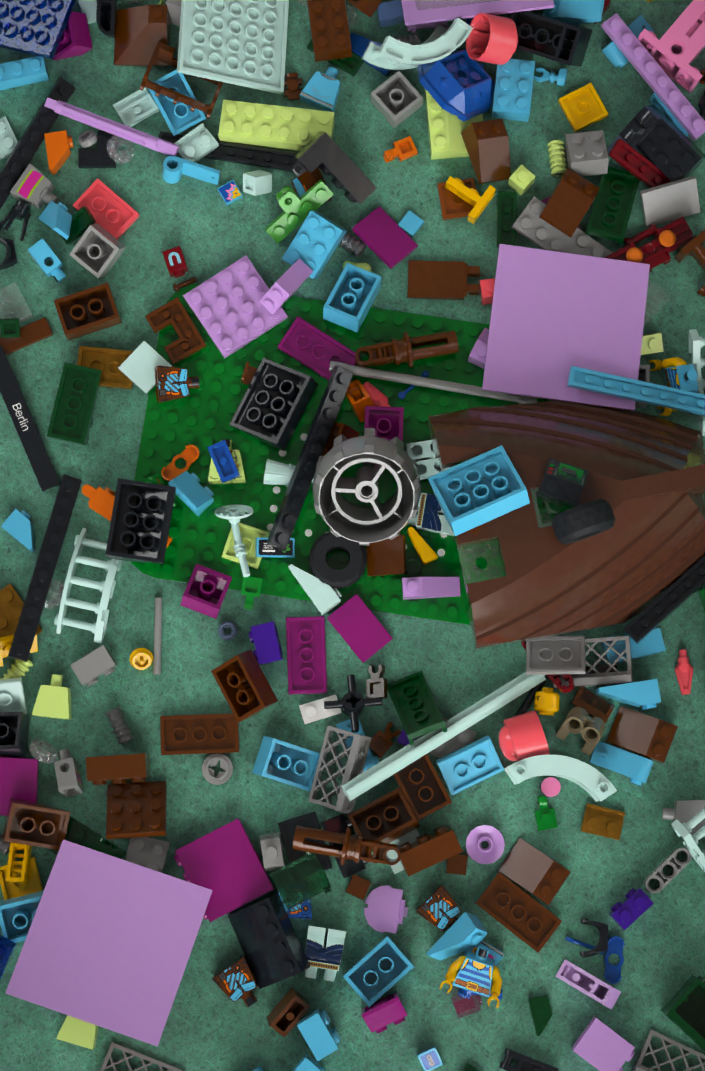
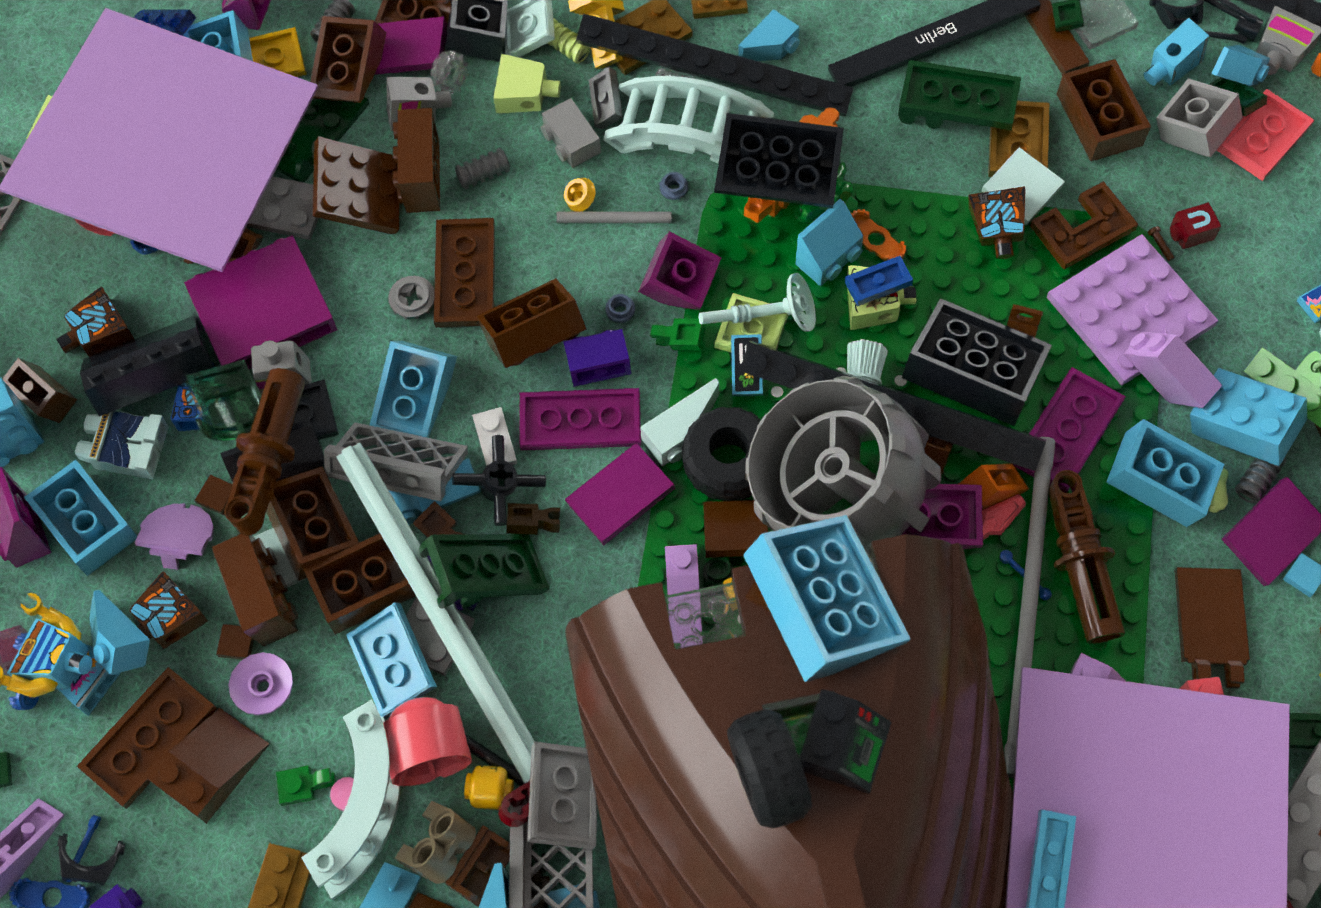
camera: 90 degrees right, 15 degrees down
yellow slope [5,842,33,883] -> none
none -> flat silver plate [588,67,623,129]
none -> sand blue plate [659,172,688,200]

